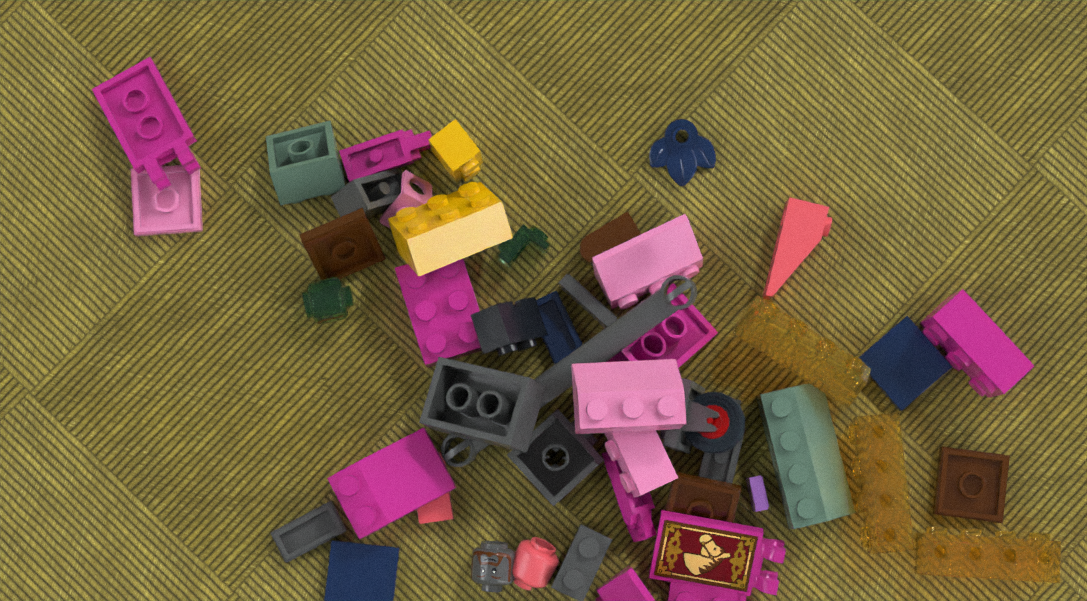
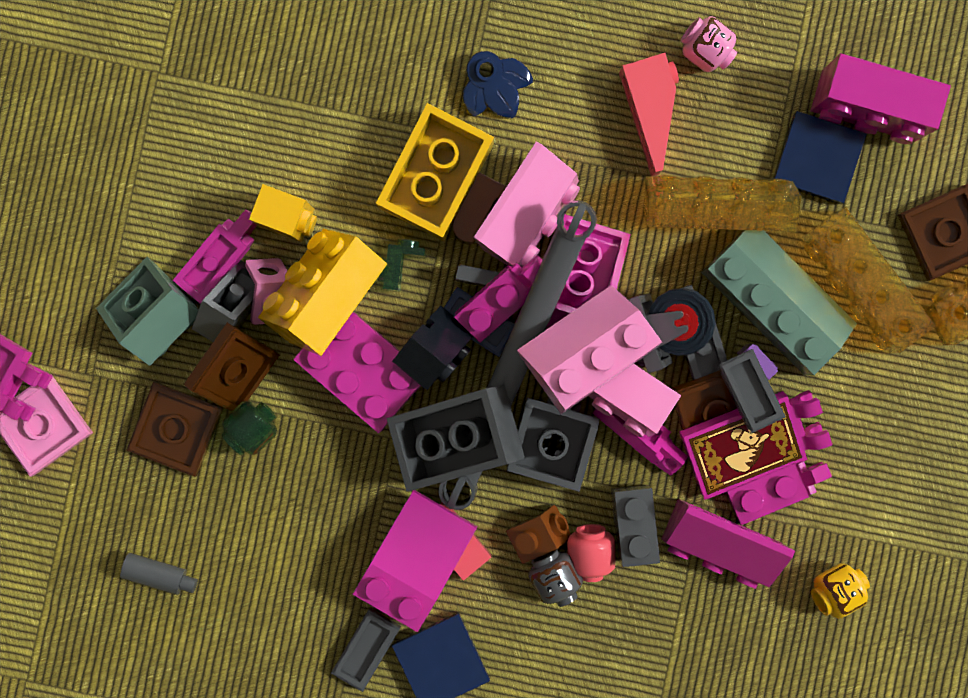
camera: 30 degrees left, 5 degrees up
none -> dark grey cylinder [120,553,198,595]
none -> reddish brown tile [127,382,224,477]
none -> yellow brick [376,103,494,242]
none -> dark pink hinge [454,254,542,342]
none -> dark orange bracket [505,505,571,564]
none -> bright pink head [681,16,737,72]
none -> dark grey tile [717,349,786,433]

